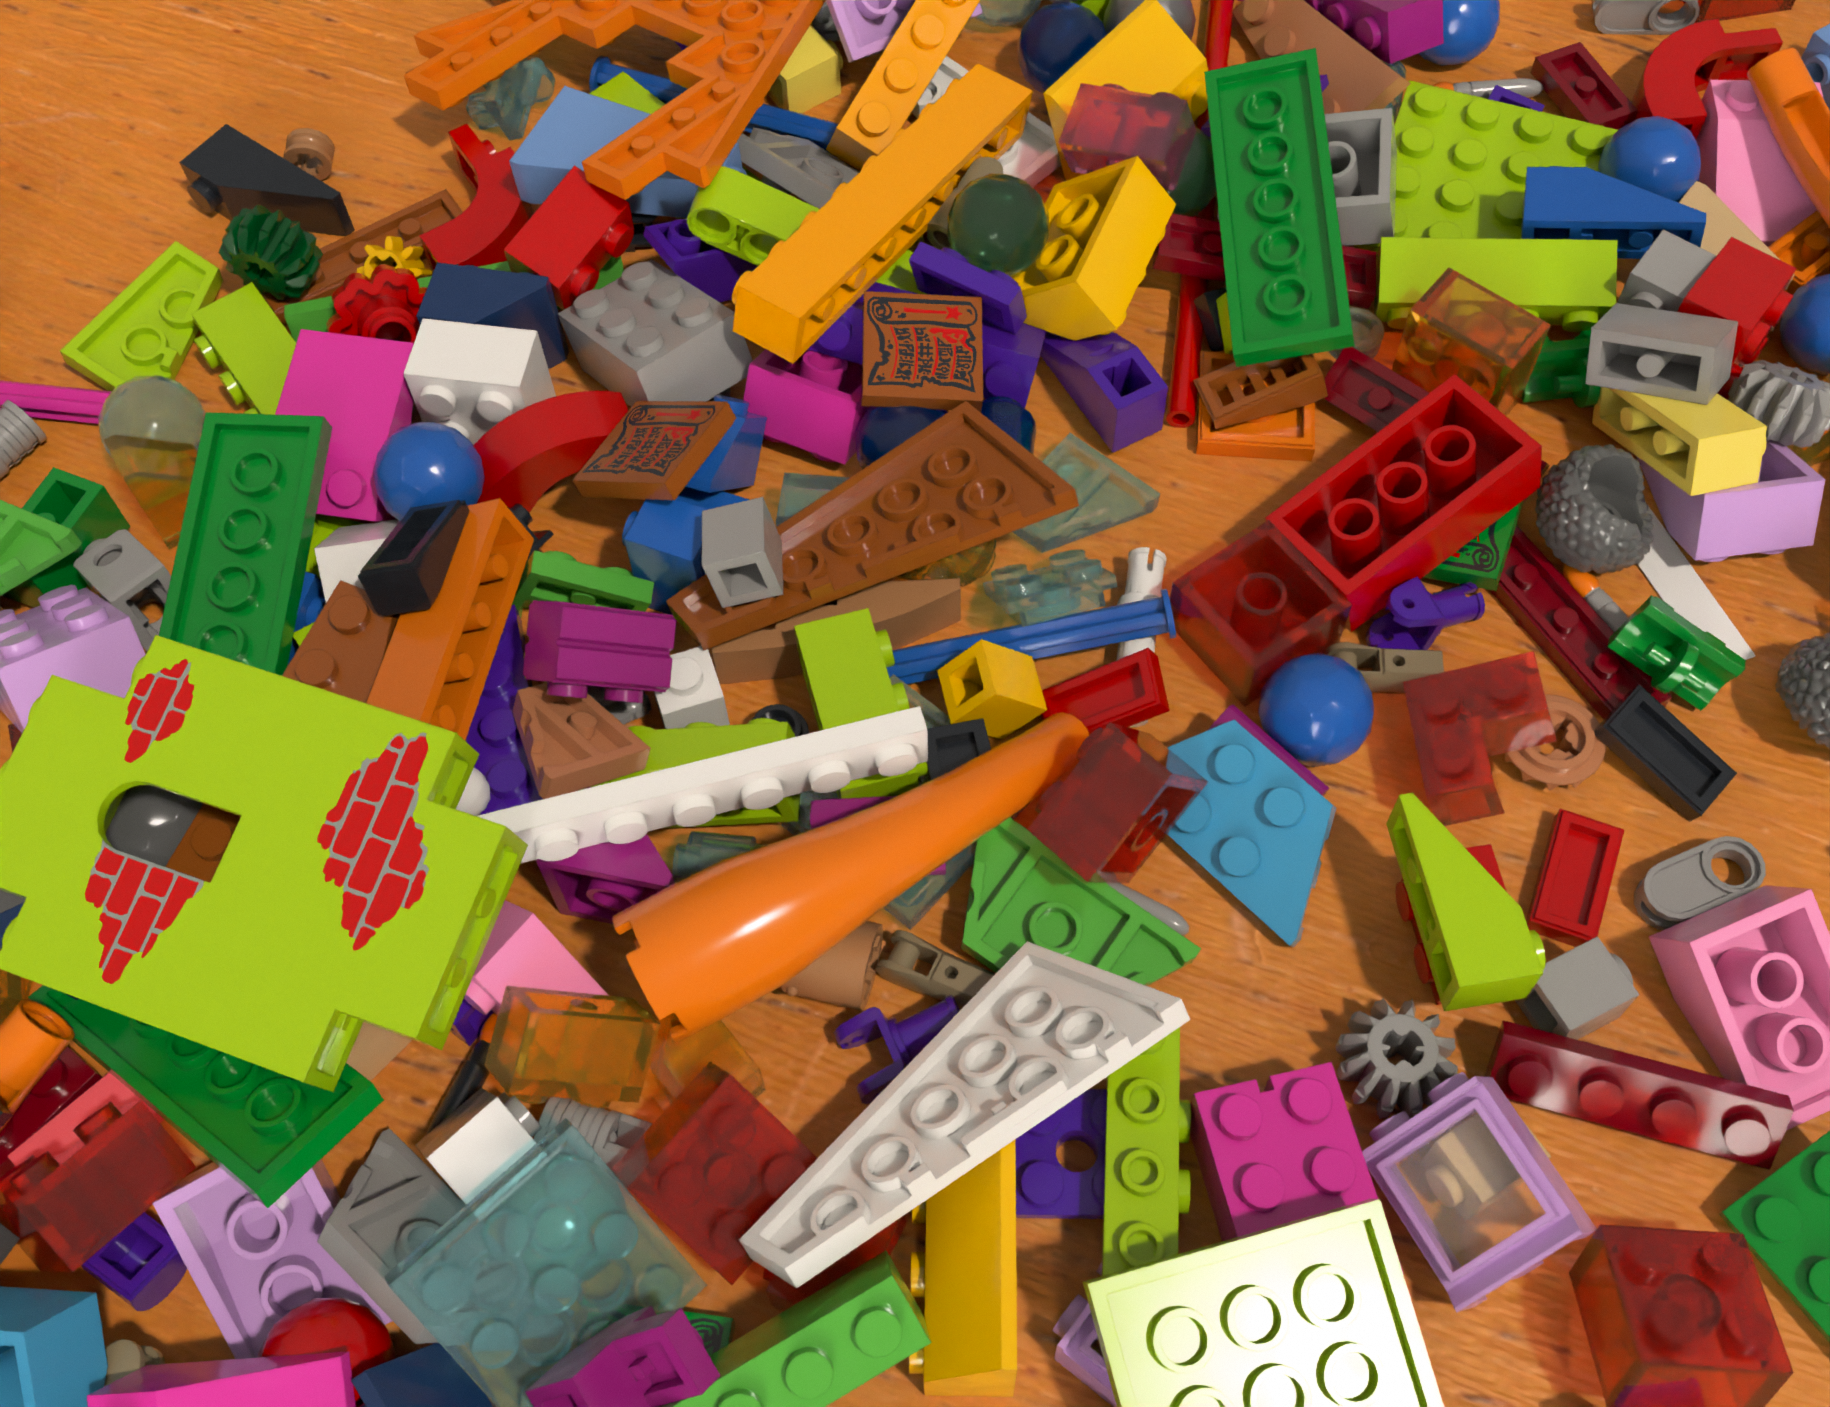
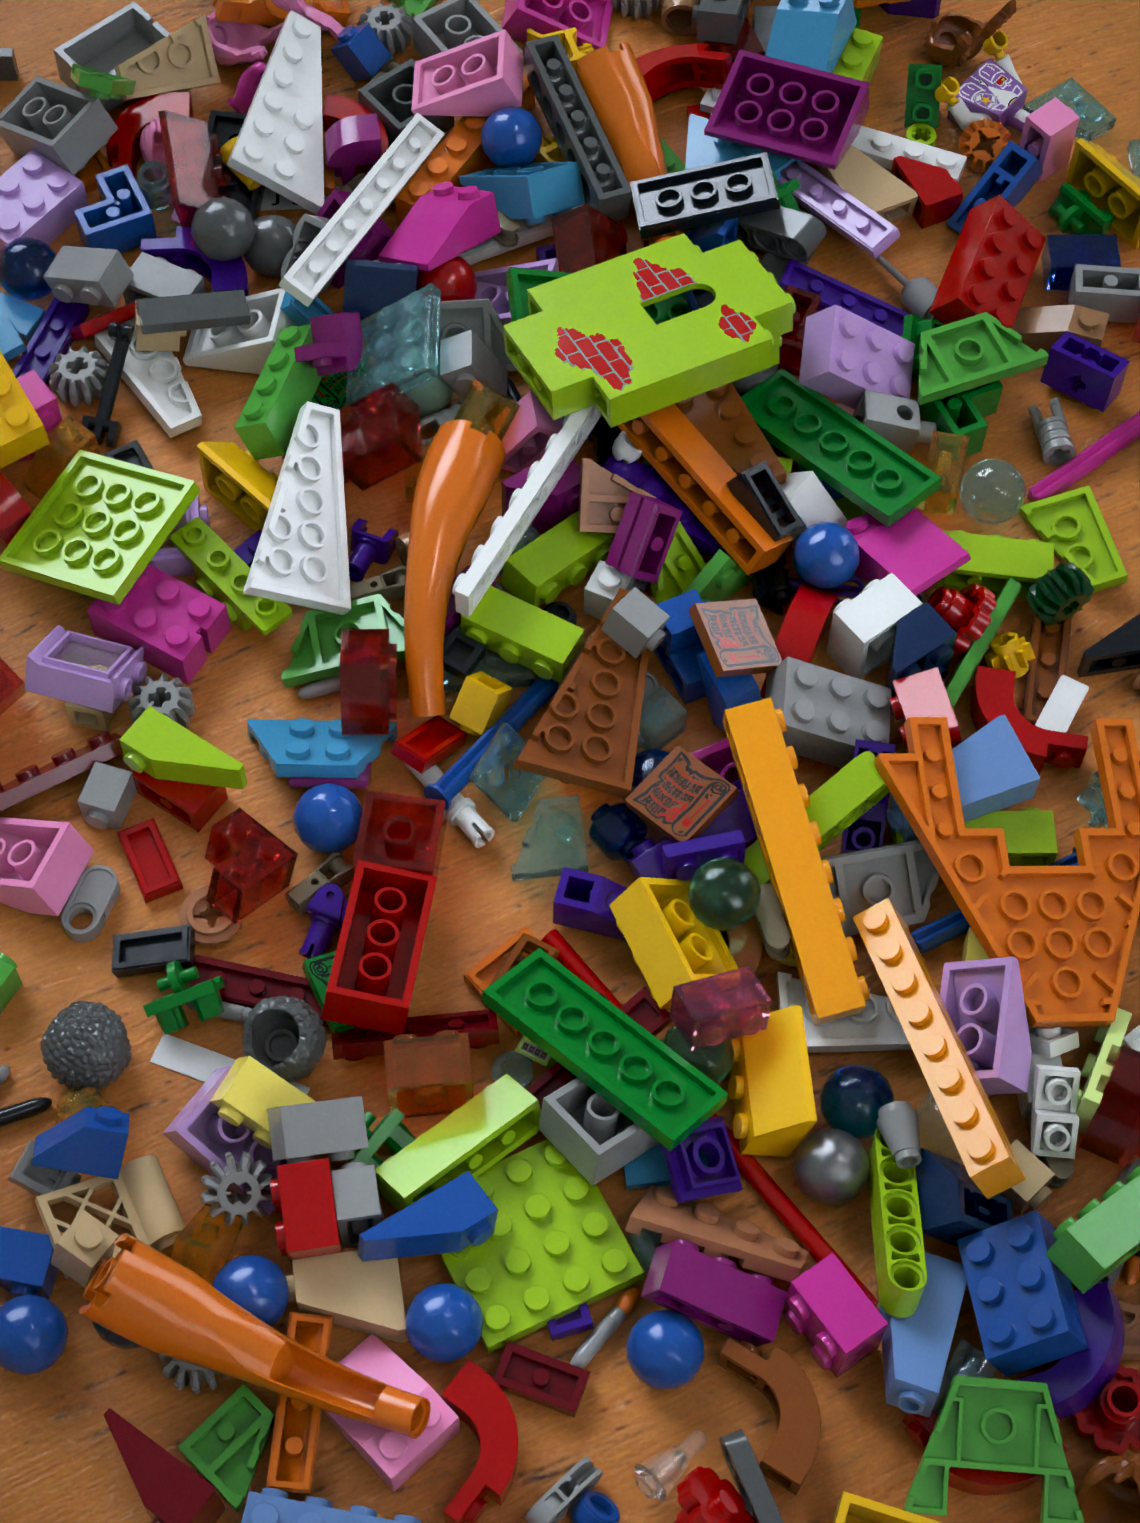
camera: 130 degrees right, 0 degrees up
none -> white sticker [1035,675,1089,733]

